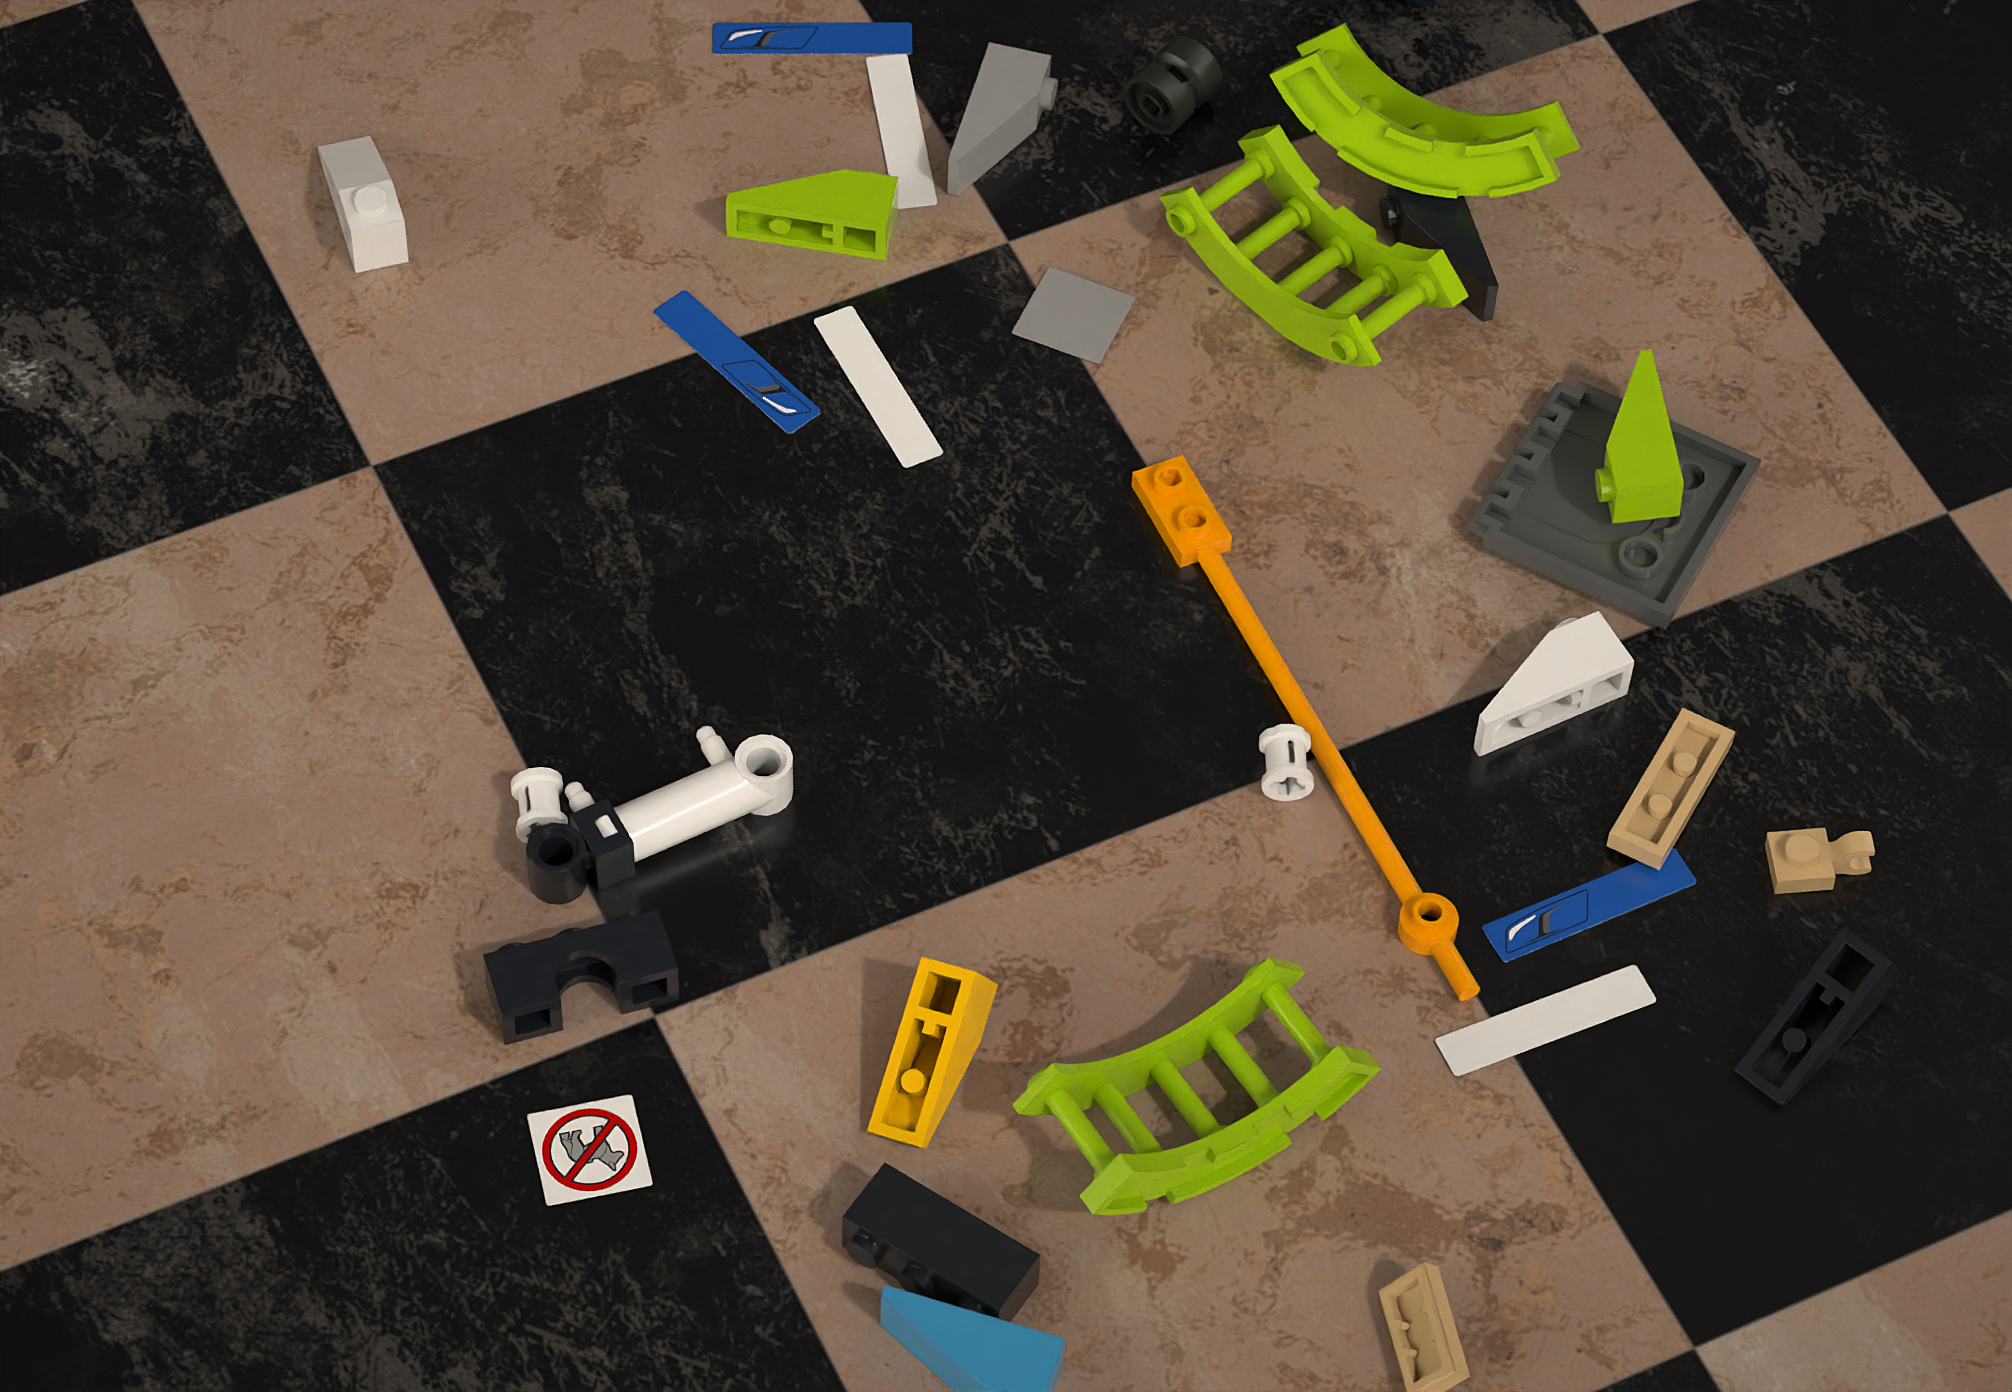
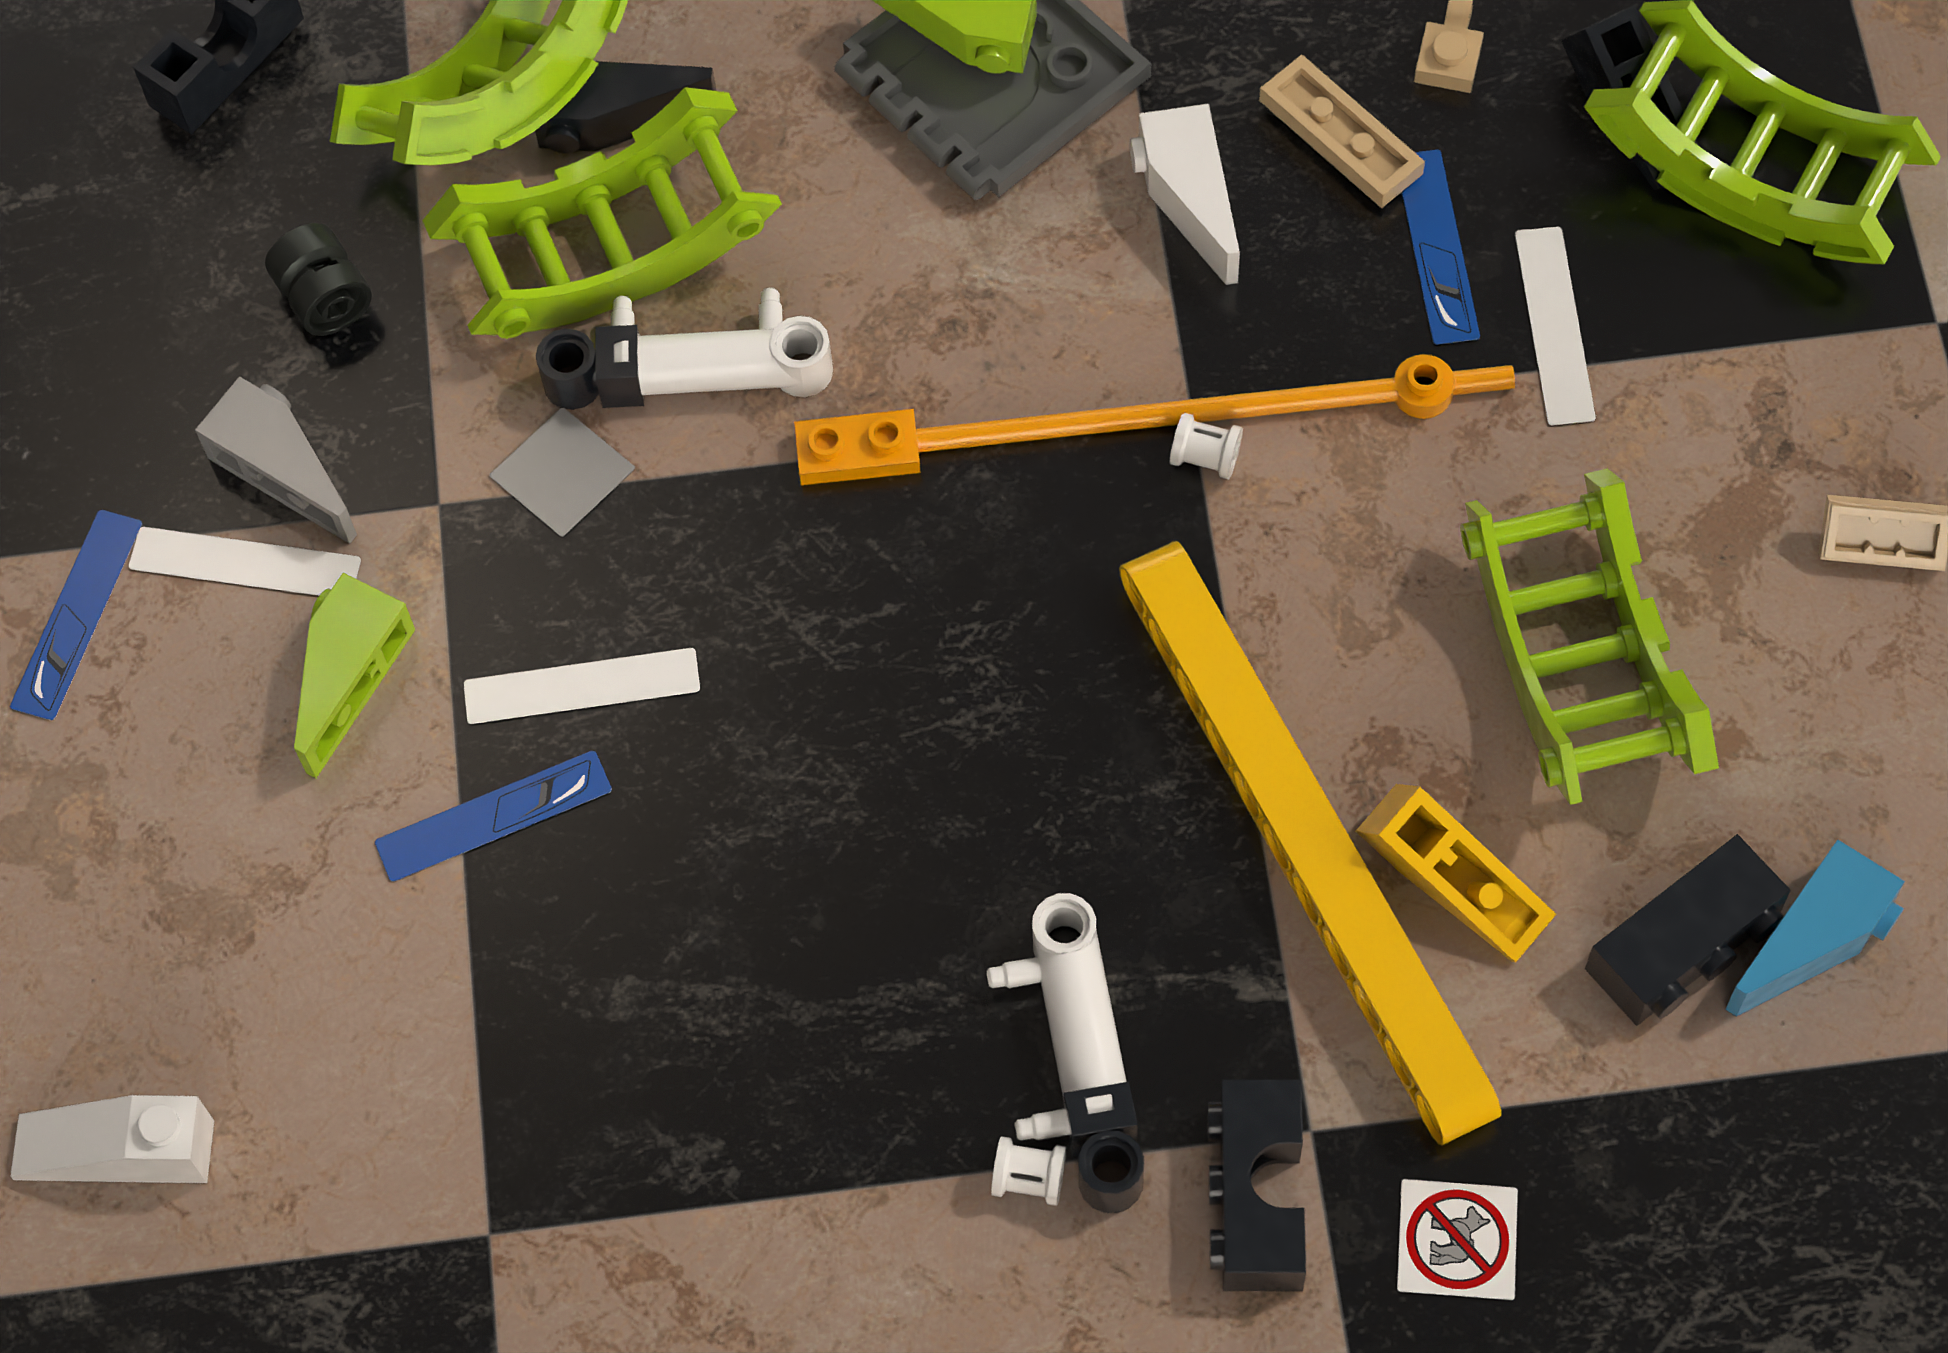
camera: 65 degrees left, 10 degrees up
none -> white piece [536,288,833,410]
none -> yellow beam [1119,541,1501,1146]
none -> lime fence [1584,0,1941,264]

